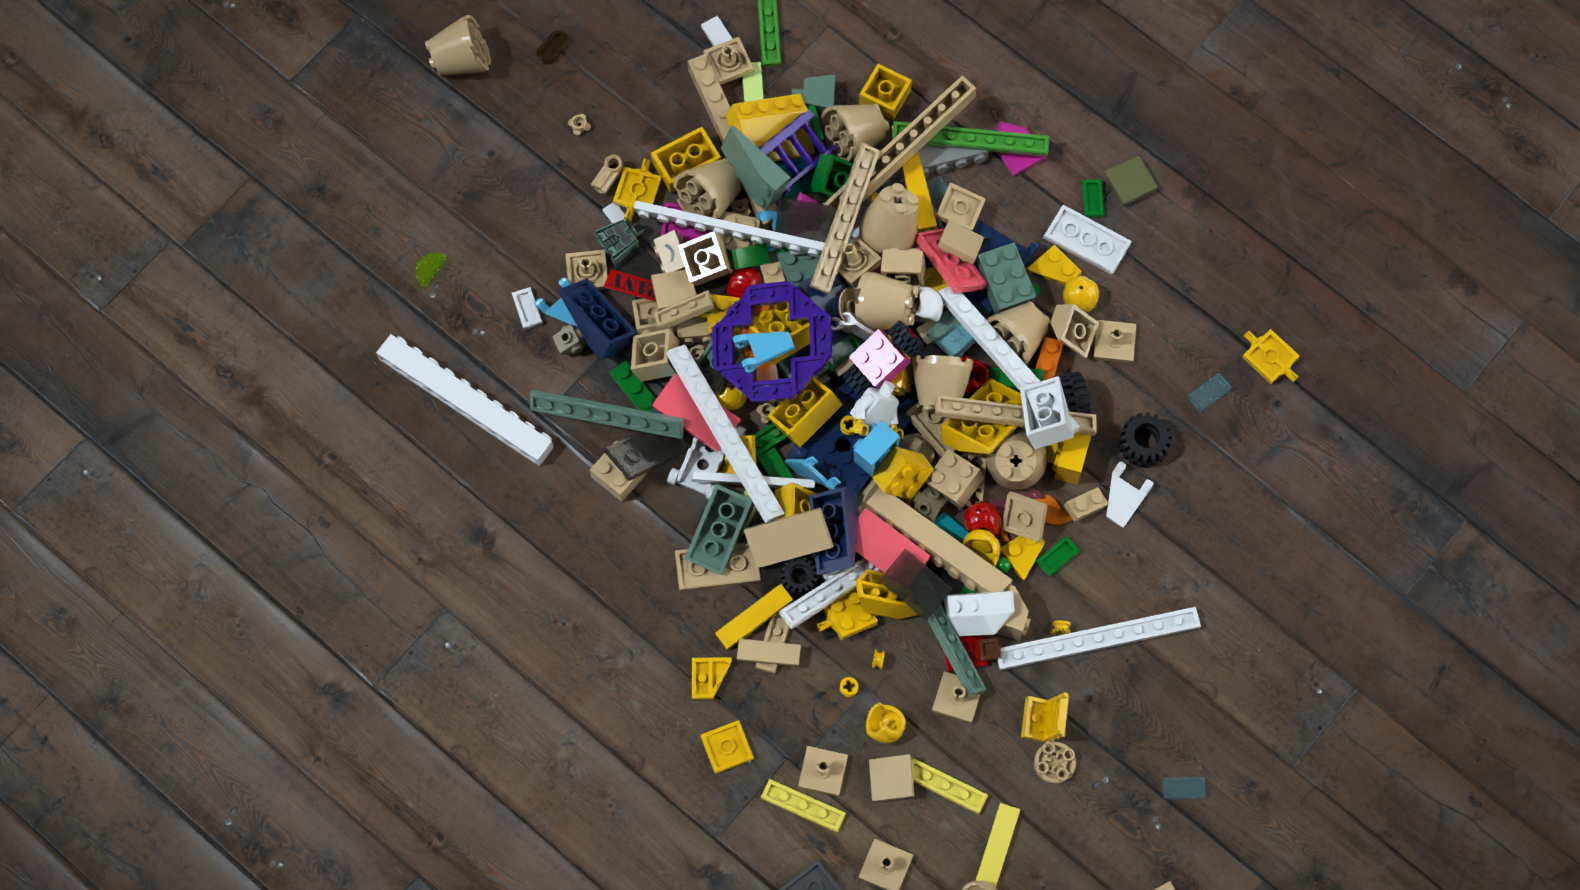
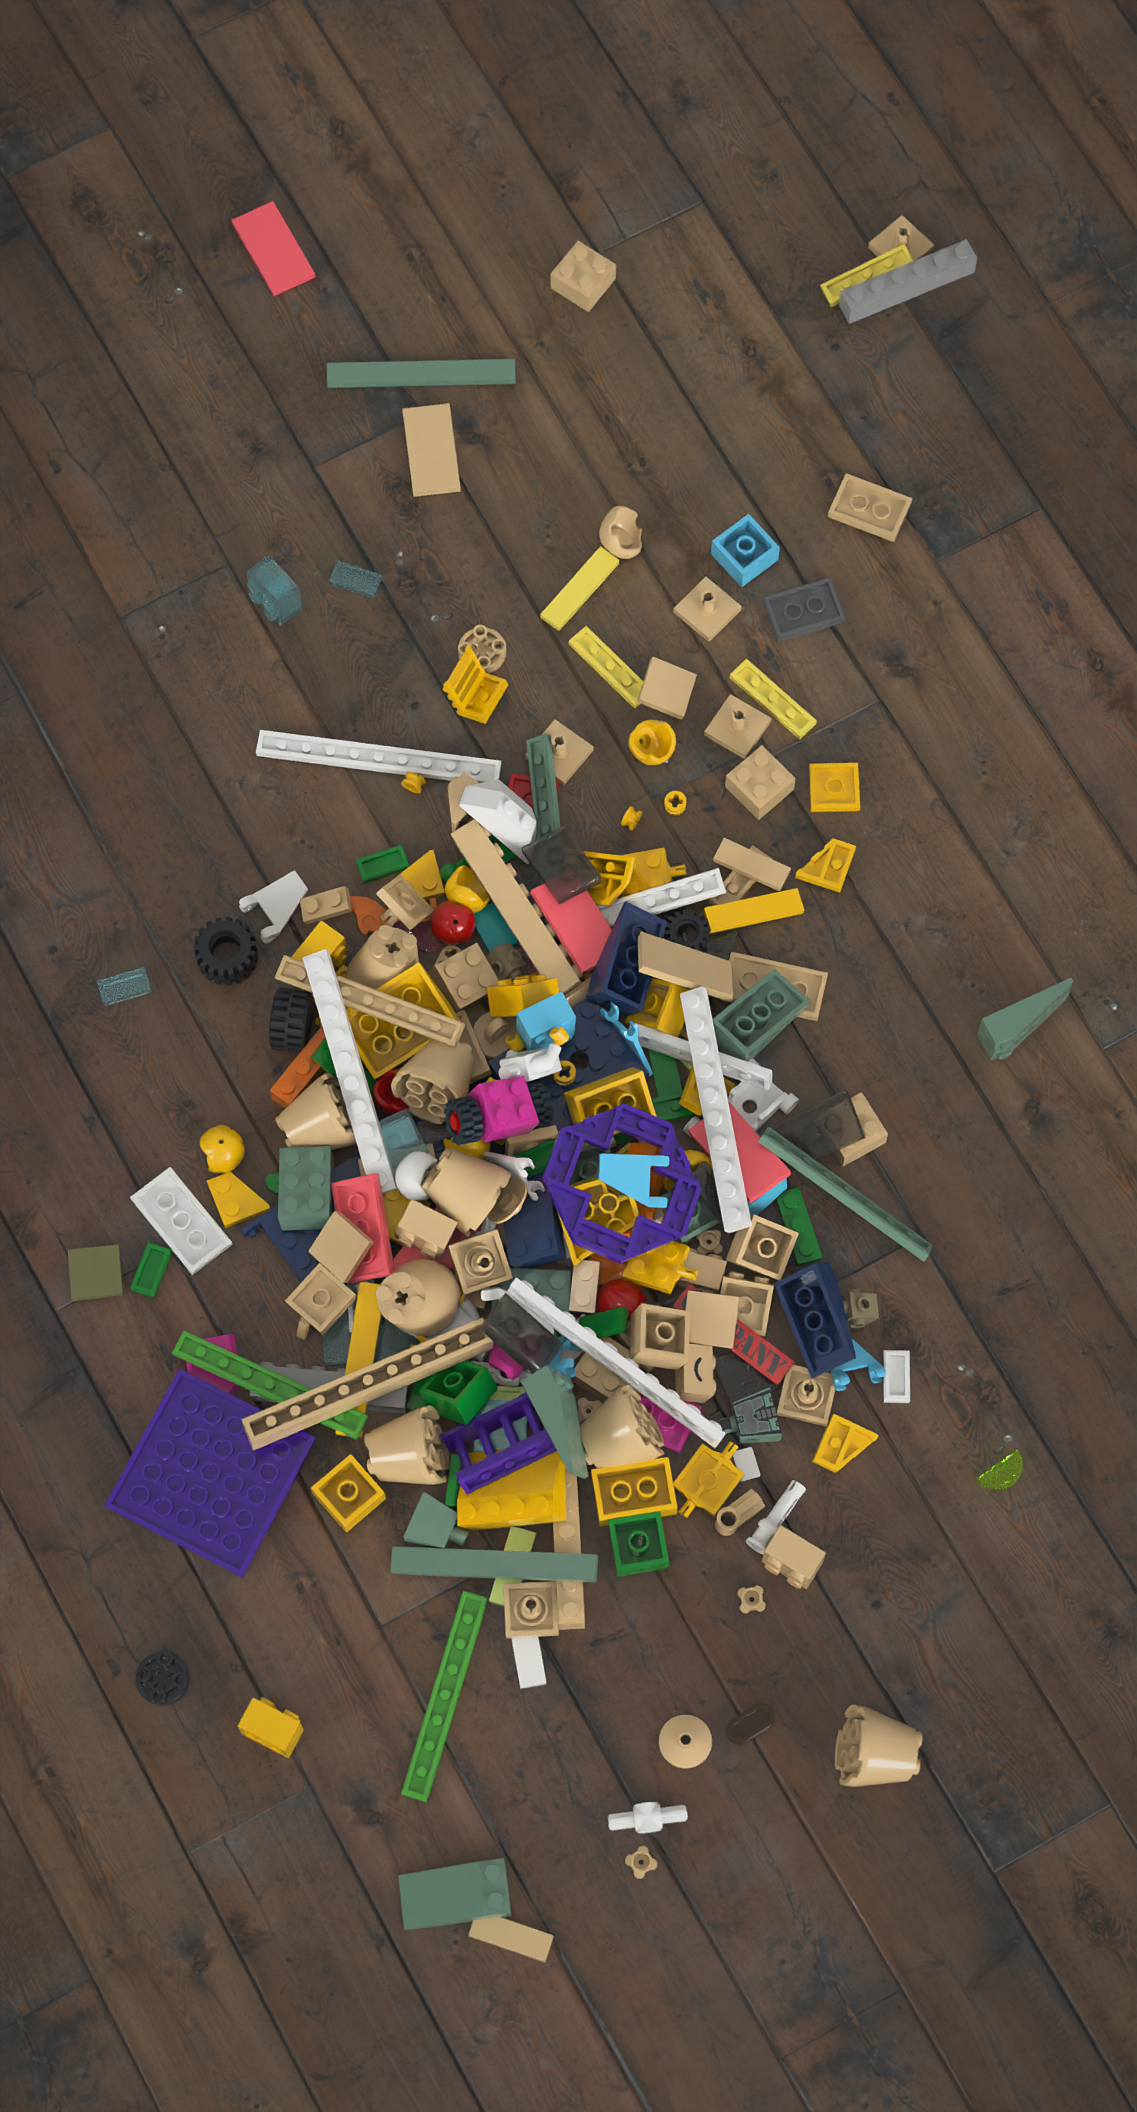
camera: 160 degrees left, 0 degrees up
white brick [376,334,554,466] -> none
tan tile [654,290,714,330] -> none
tan tile [809,143,880,295] -> none
reddish brown tile [978,637,1002,662] -> none
white slope [1020,376,1074,449] -> none
tan slope [1050,304,1099,358] -> none
tan tile [1093,320,1136,364] -> none
yellow plate [1242,329,1300,384] -> none
none -> dark purple plate [104,1368,317,1578]
none -> clear light blue brick [246,555,303,626]
none -> sand green tile [390,1546,598,1582]
none -> green brick [608,1511,669,1577]
none -> tan dish [659,1715,712,1768]
none -> tan brick [725,745,796,820]
none -> white pin [746,1480,806,1555]
none -> tan brick [762,1525,826,1589]
none -> yellow wing [812,1414,879,1473]
none -> sand green slope [977,978,1074,1060]

